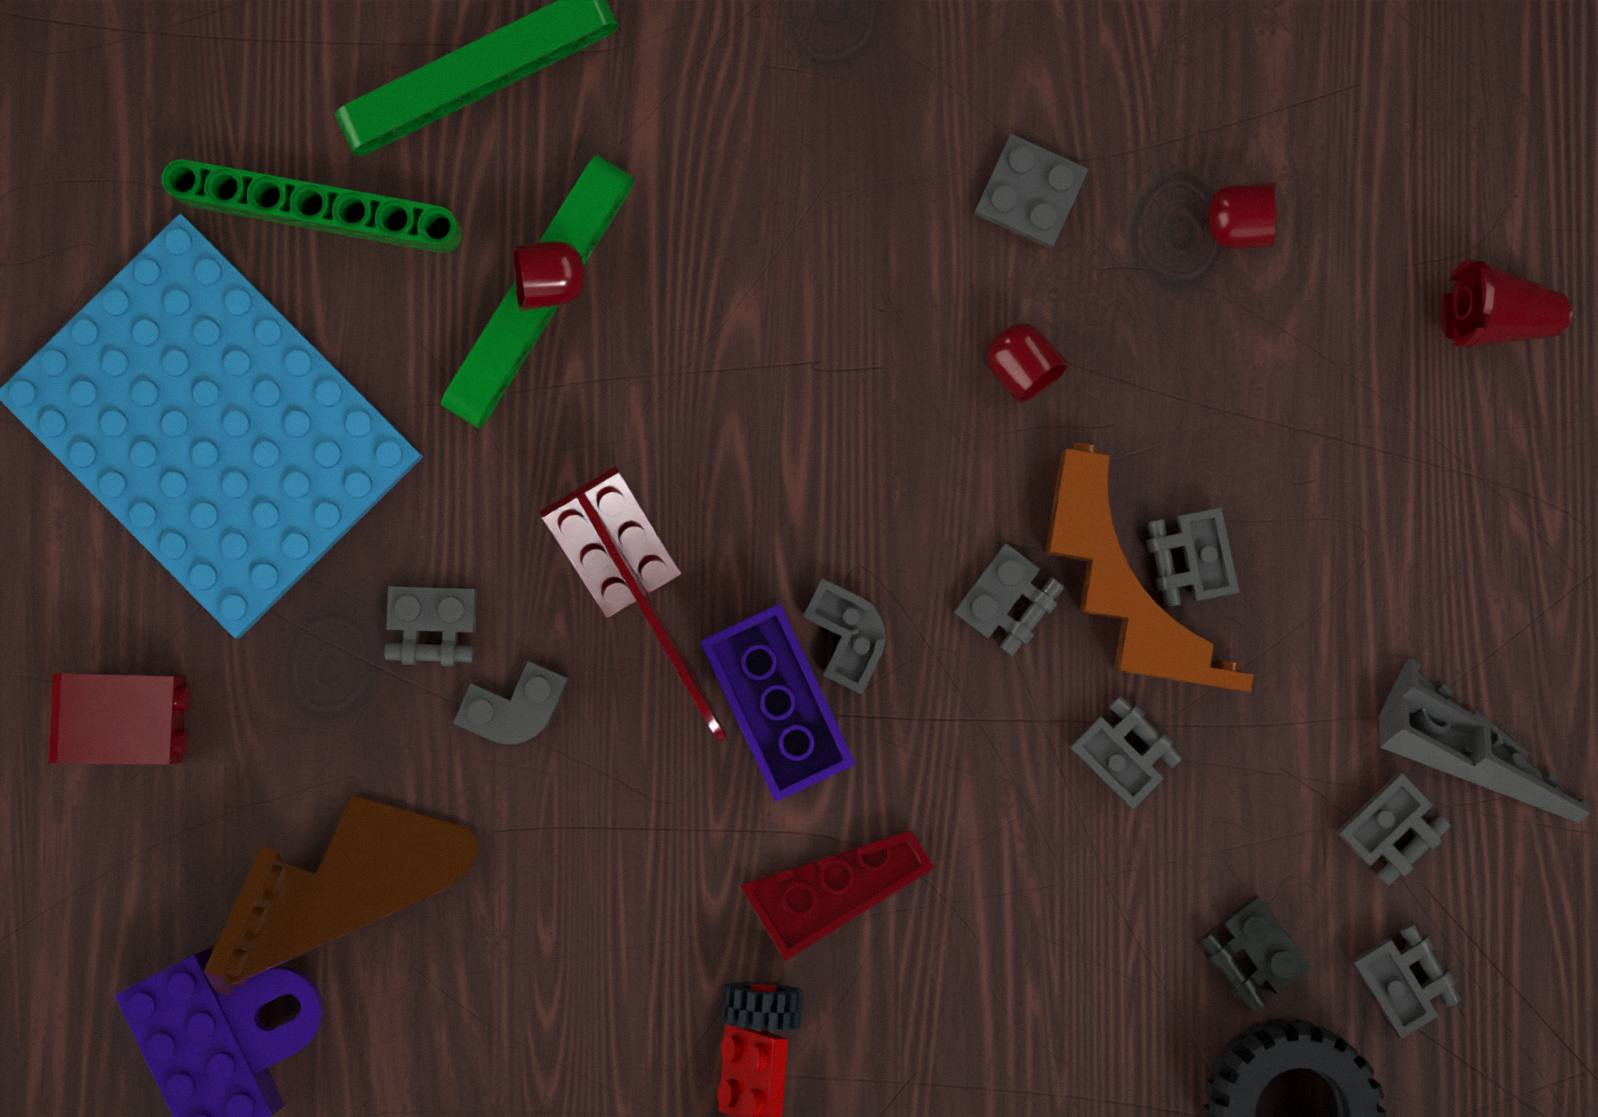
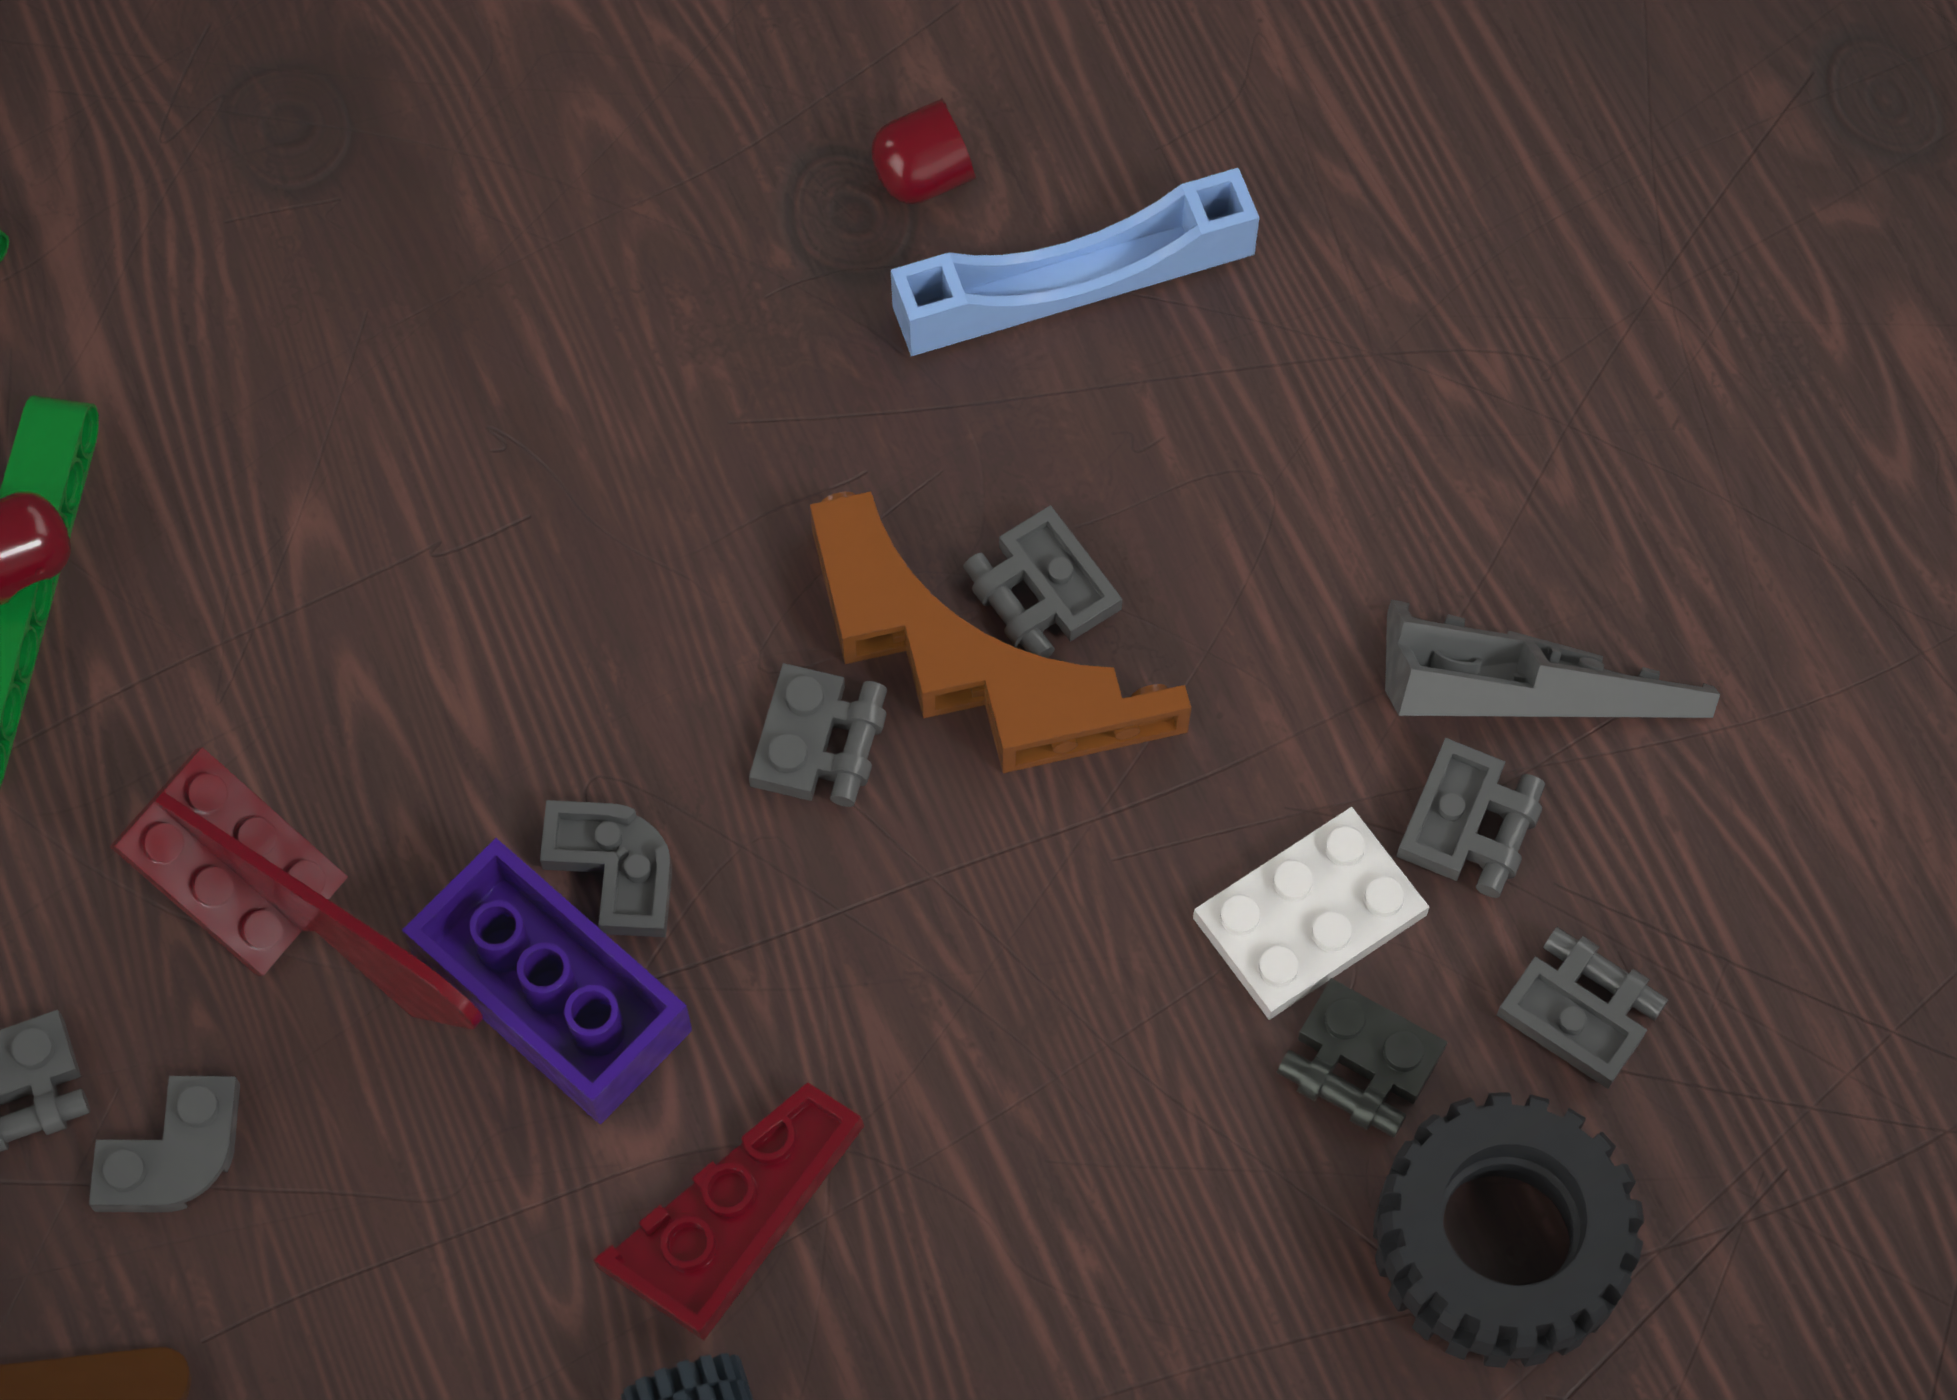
camera: 25 degrees left, 20 degrees down
dark grey plate [974,134,1089,250] -> none
dark red helmet [987,323,1070,403] -> none
dark grey plate [1069,695,1183,810] -> none
dark red cone [1441,259,1573,348] -> none
none -> light blue arch [891,168,1259,357]
none -> white plate [1193,807,1429,1020]

